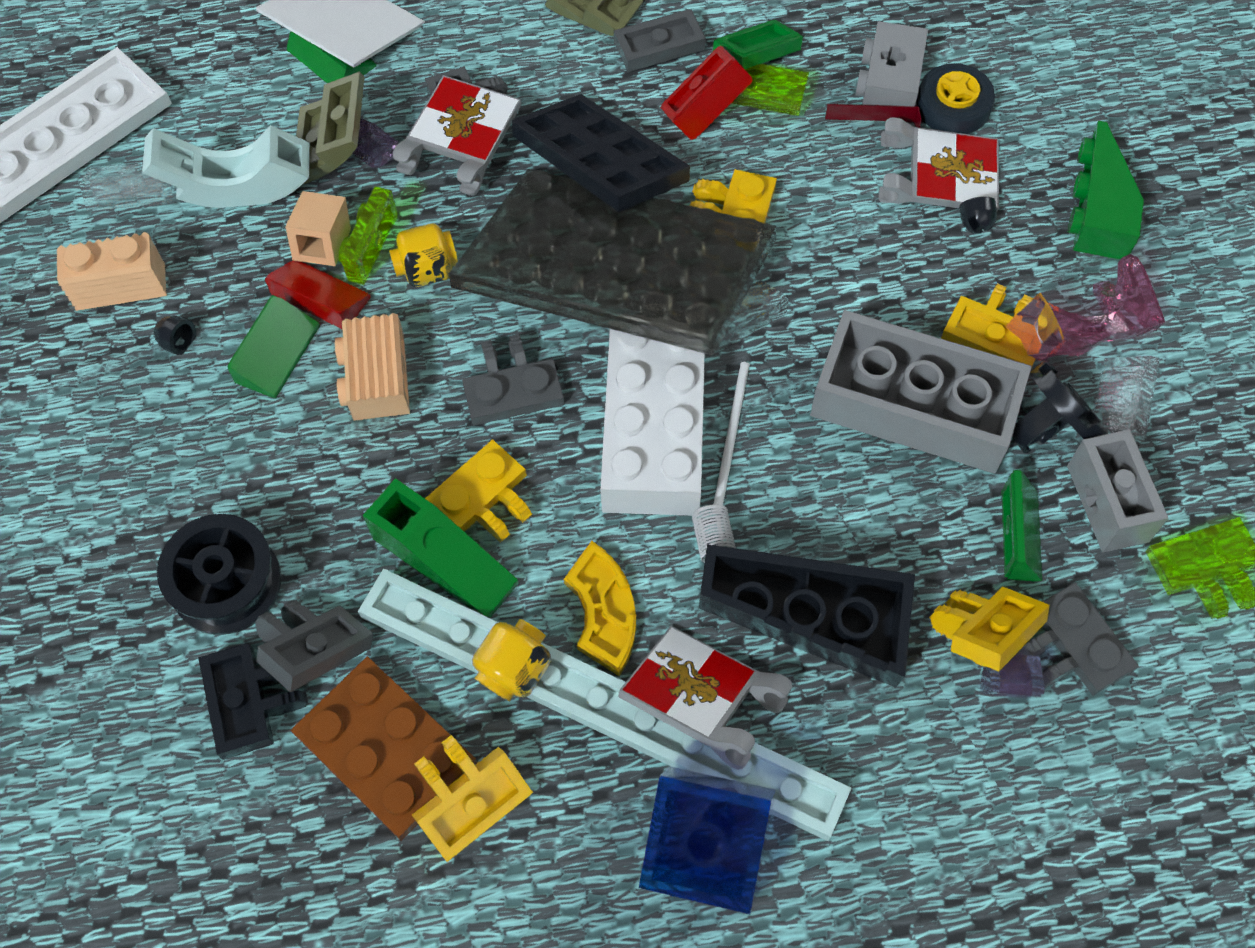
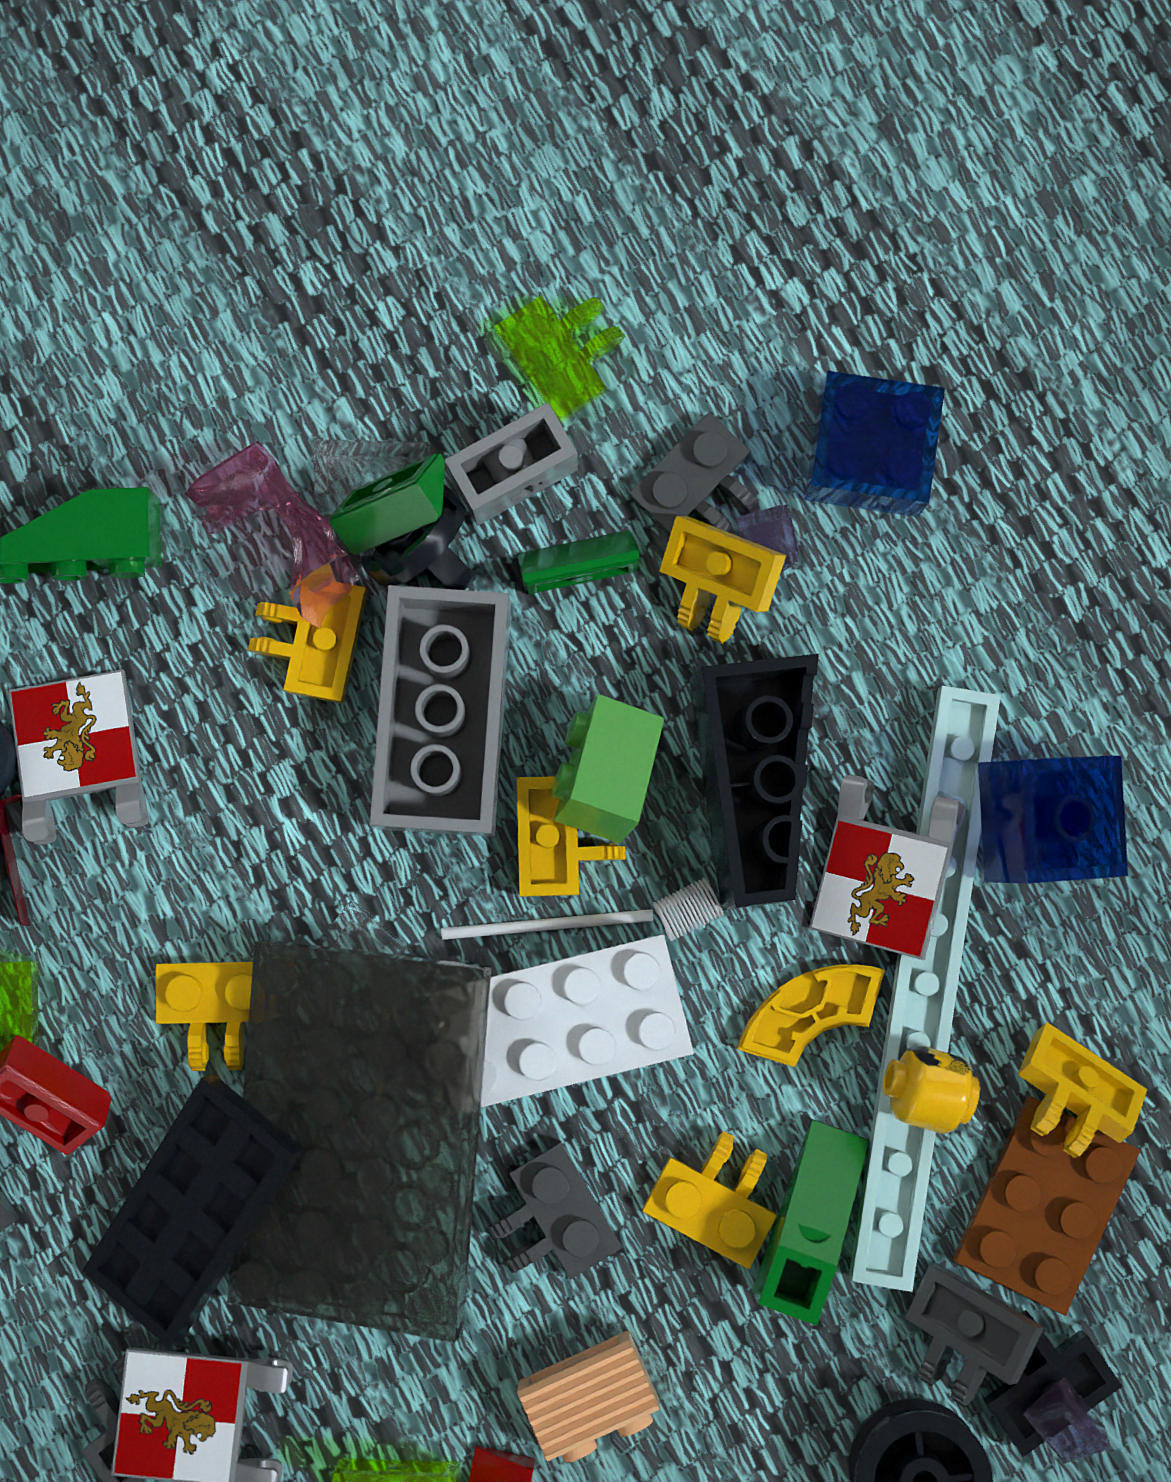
camera: 105 degrees left, 20 degrees up
yellow head [389,223,459,287] -> none
black hinge [959,197,997,234] -> none
none -> green slope [329,453,445,554]
none -> yellow hinge [517,776,626,897]
none -> bright green brick [551,694,664,844]
none -> clear blue brick [804,370,945,517]
none -> slope [1024,1378,1110,1464]

